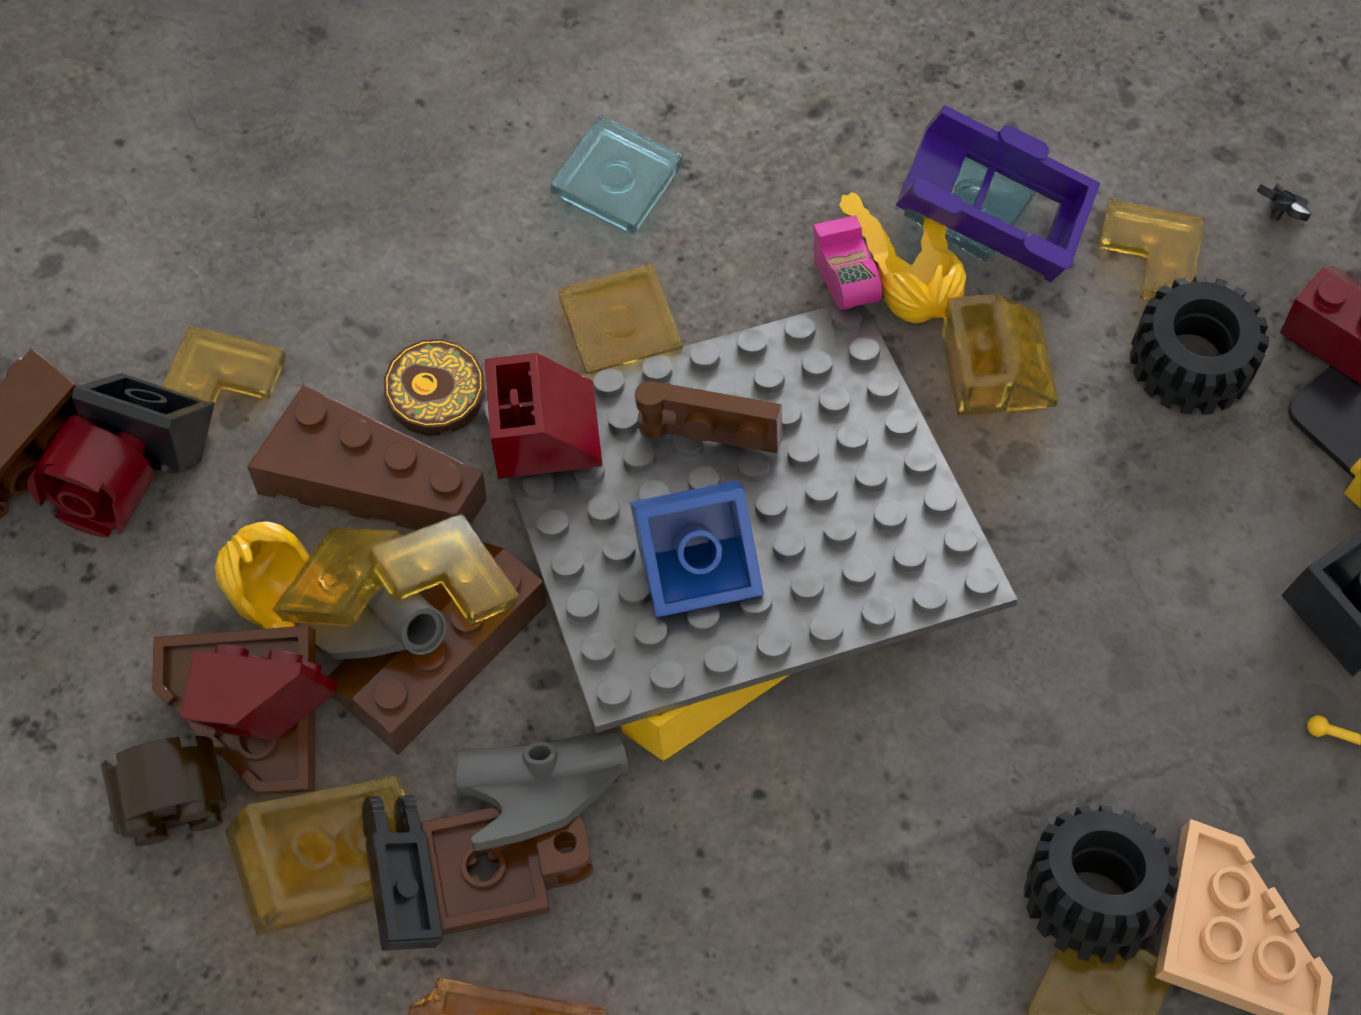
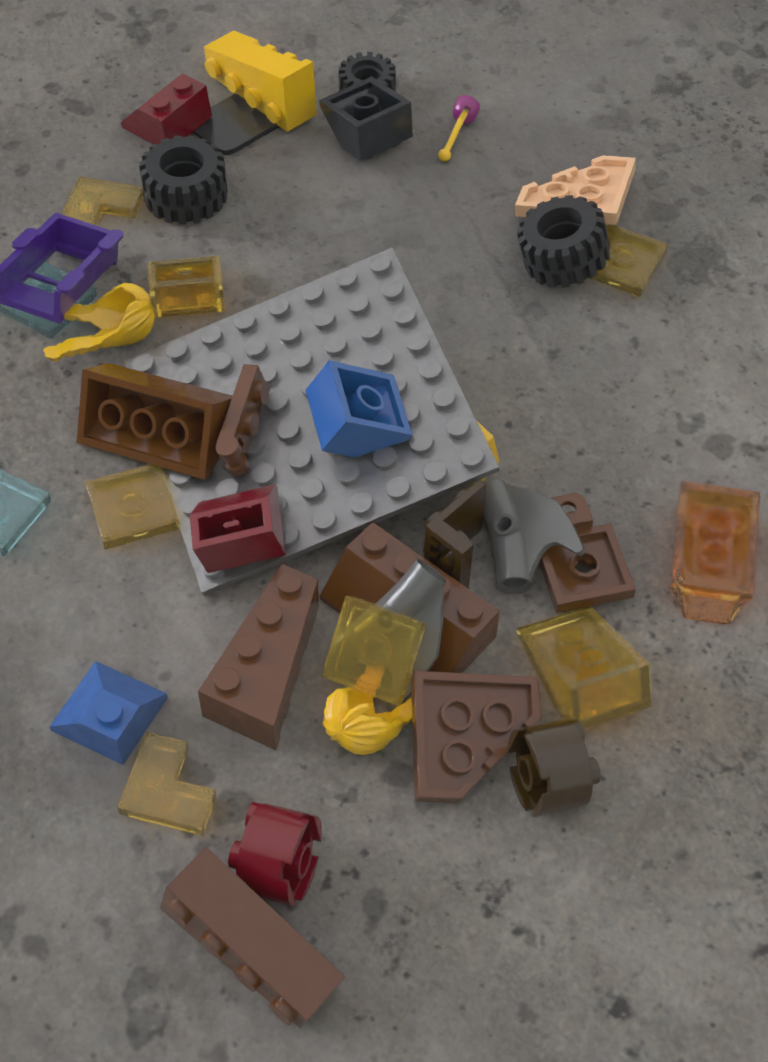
camera: 90 degrees left, 10 degrees down
black slope [72,373,215,473] -> none
dark red slope [180,644,338,740] -> none
black hinge [361,795,443,951] -> none
clear yellow tile [367,514,520,625] -> none
tile [384,339,485,435] -> none
dark pink leg [813,215,882,311] -> none
black plant [1257,183,1311,221] -> none
none -> blue slope [50,661,168,765]
none -> reddish brown slope [76,363,232,480]
none -> dark brown bracket [423,480,487,589]

